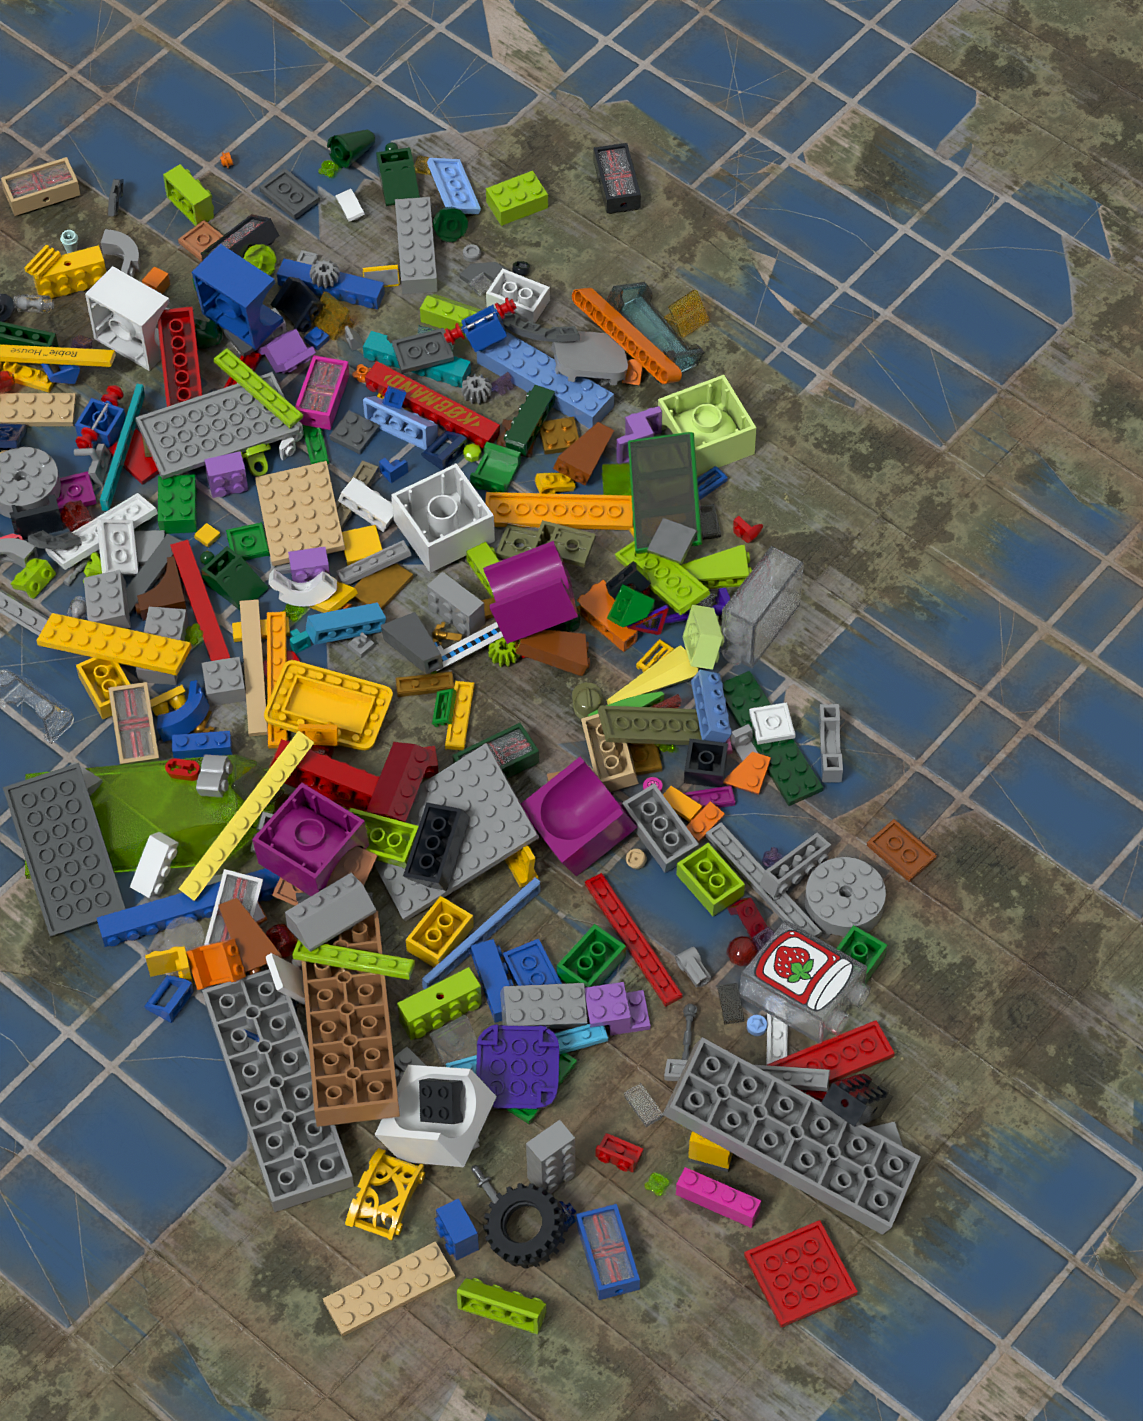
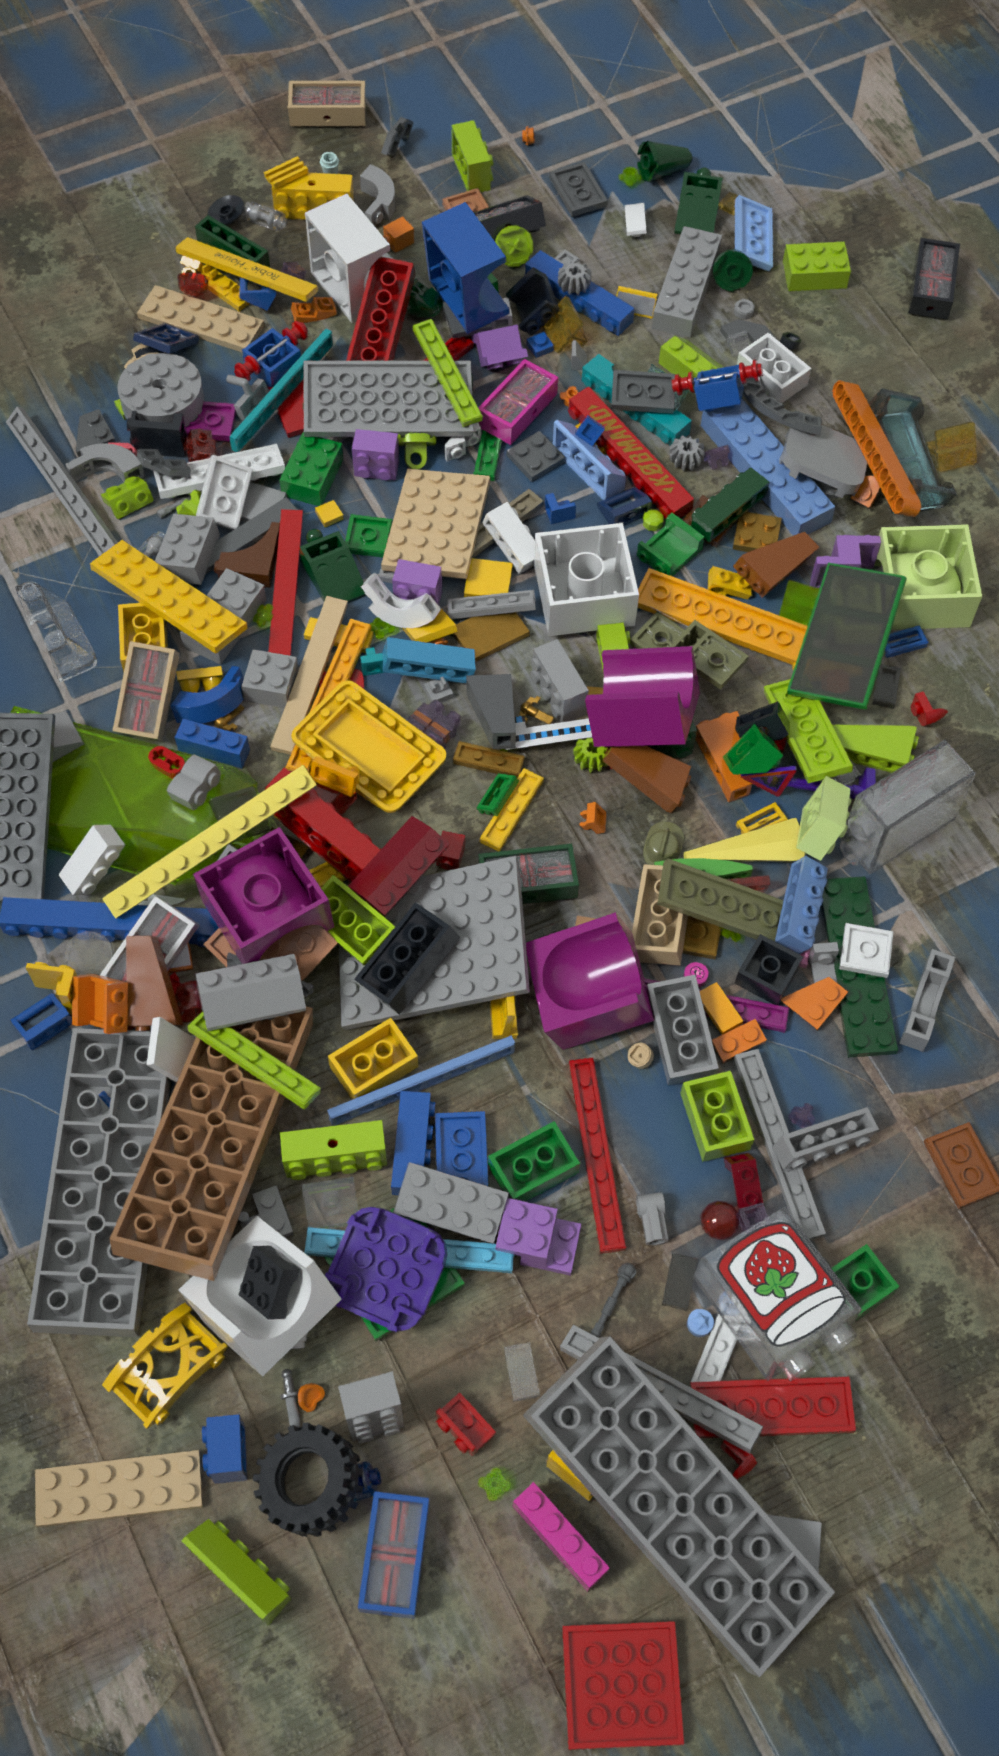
camera: 20 degrees right, 5 degrees up
flat silver tile [647,518,698,565] -> none
light grey brick [805,857,886,938] -> none
black brick [821,1074,893,1127] -> none
none -> orange slope [291,297,337,323]
none -> orange piece [298,1383,325,1412]
none -> clear purple hips [407,699,461,749]
none -> orange tile [580,802,606,834]

